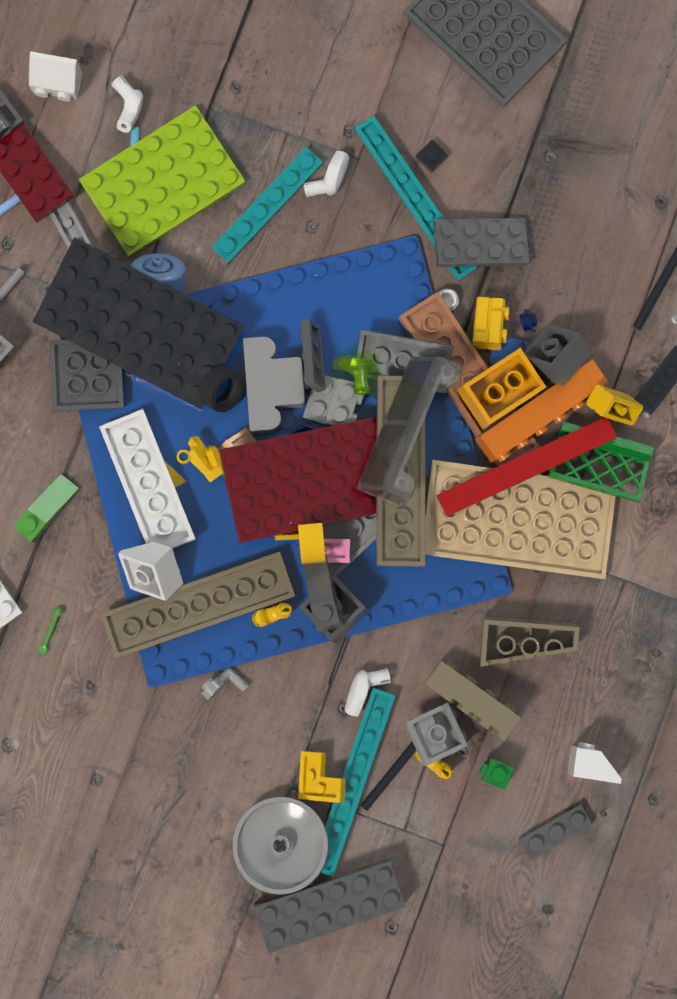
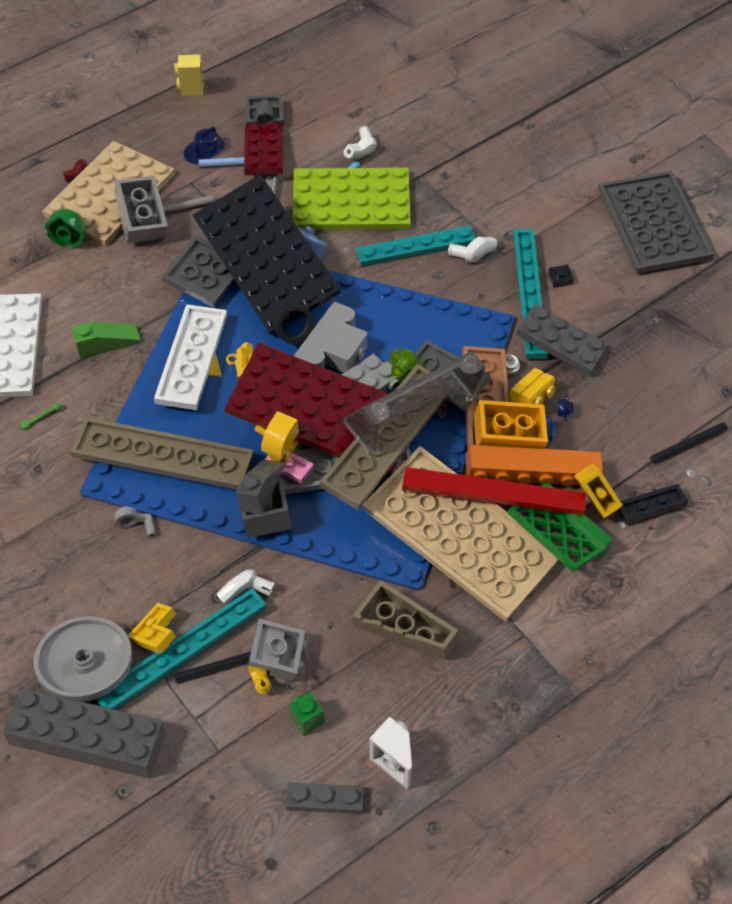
camera: 35 degrees right, 30 degrees down
white slope [29,51,83,102] -> none
white slope [118,542,183,601] -> none
yellow piece [252,603,293,627] -> none
dark grey plate [300,318,326,392] -> none
dark tan wedge [424,660,521,741] -> none
dark grey brick [524,324,592,386] -> none

